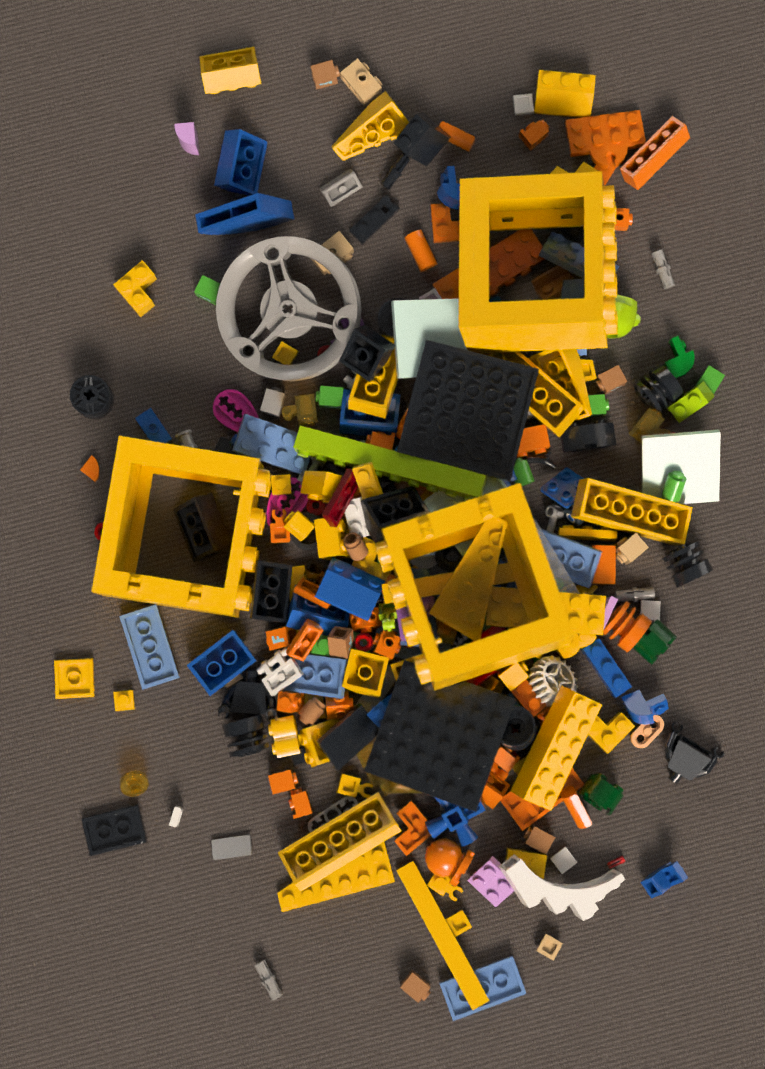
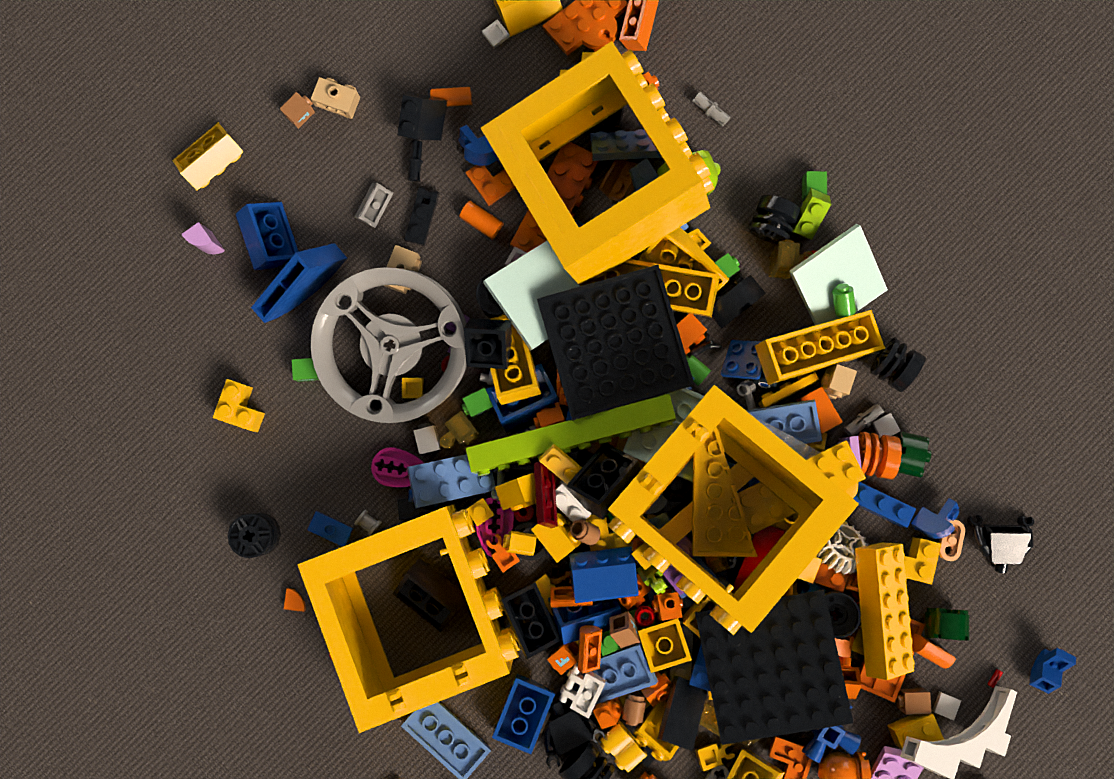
camera: 30 degrees left, 0 degrees up
yellow wedge [331,91,409,160] -> none
orange brick [519,120,549,150] -> none
medium nougat brick [595,365,627,395] -> none
green brick [663,336,695,379] -> none

